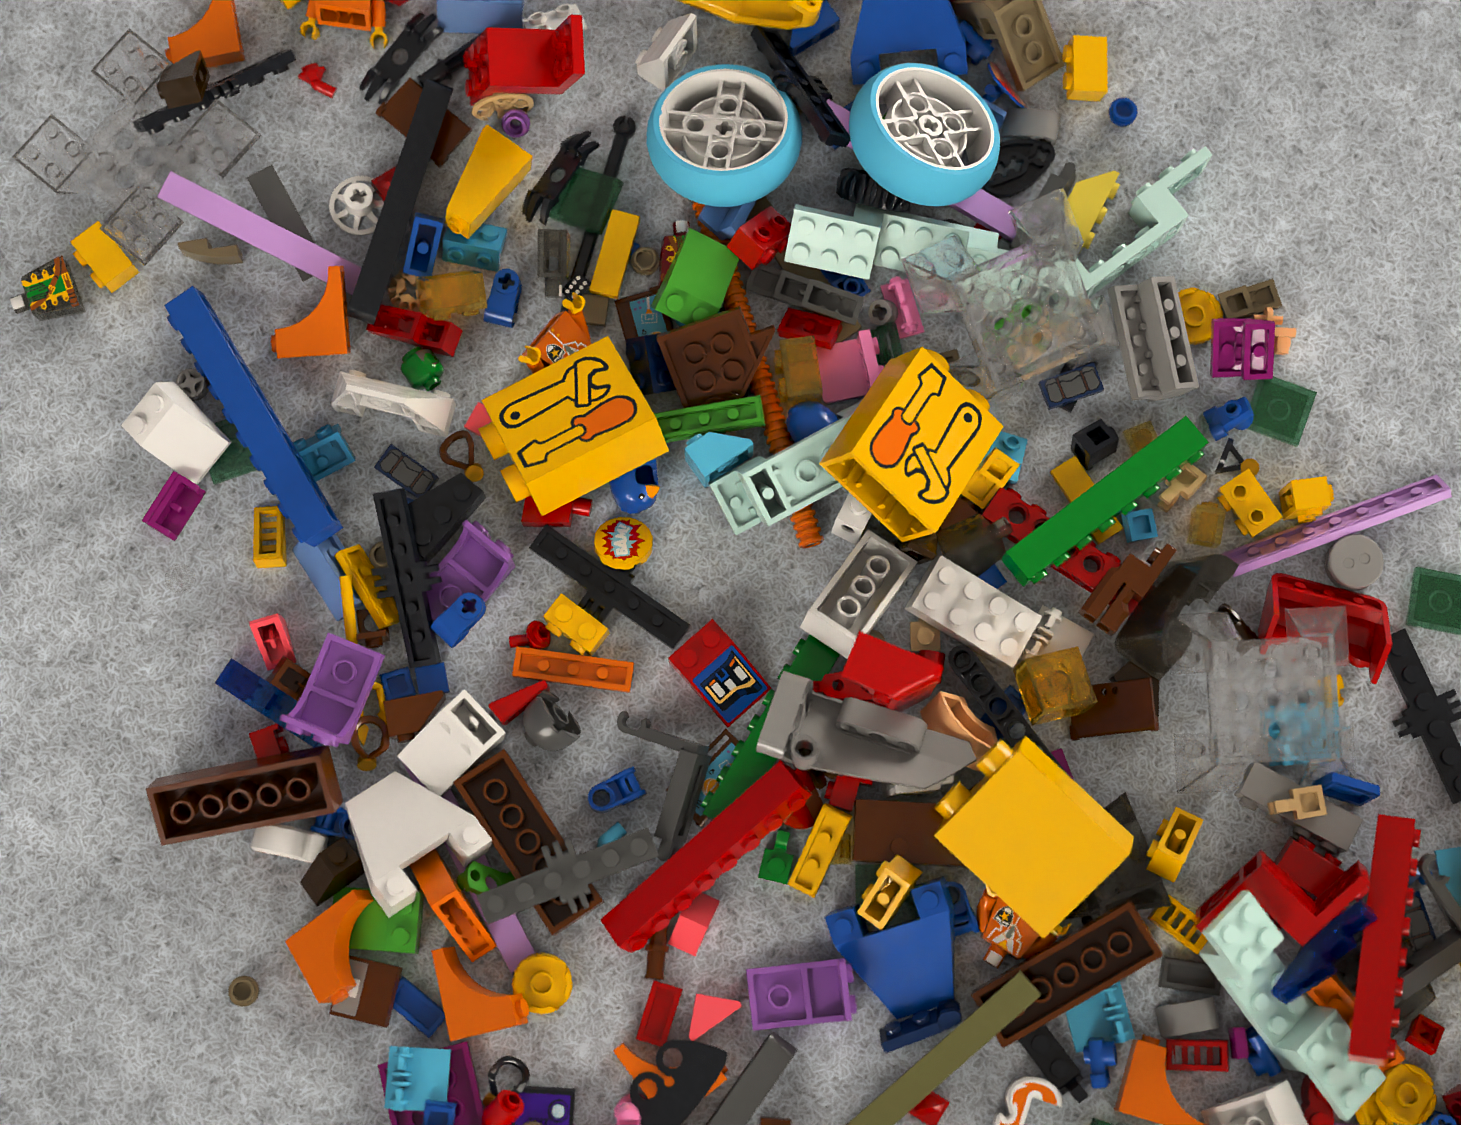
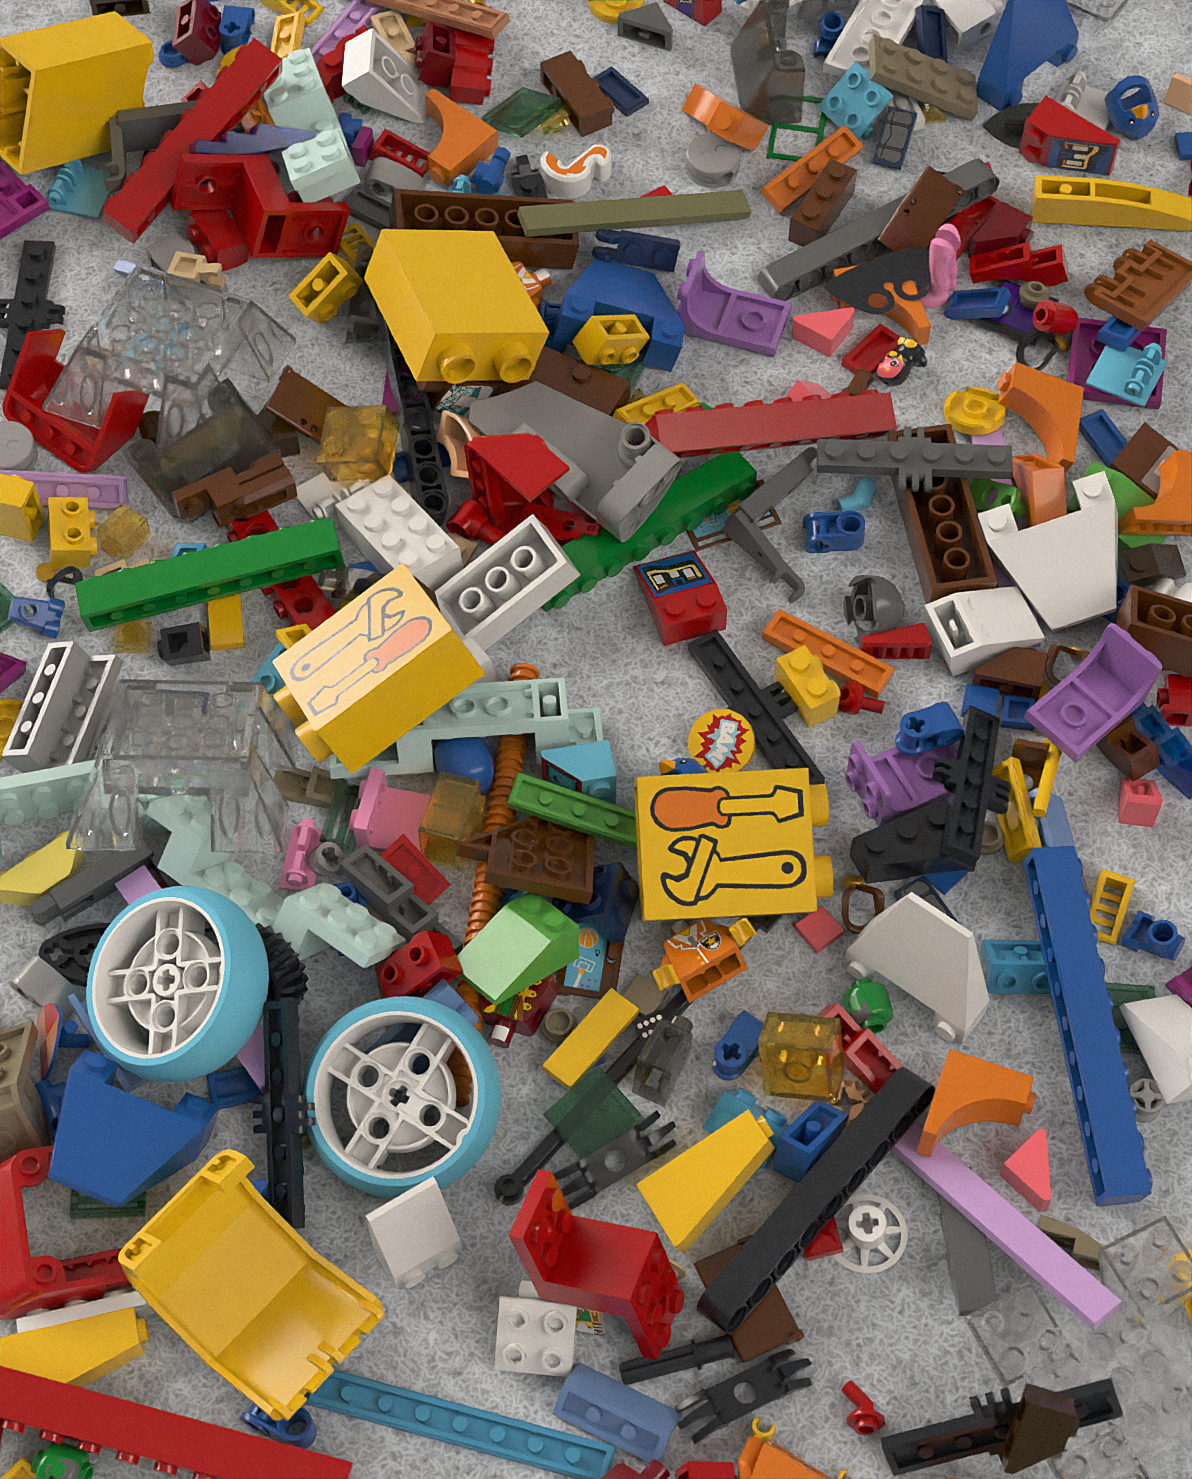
camera: 155 degrees left, 20 degrees down
none -> black animal [877,336,927,386]
none -> blue tile [943,287,1011,320]
none -> coral slope [999,1129,1051,1212]
none -> blue plate [1121,910,1185,961]

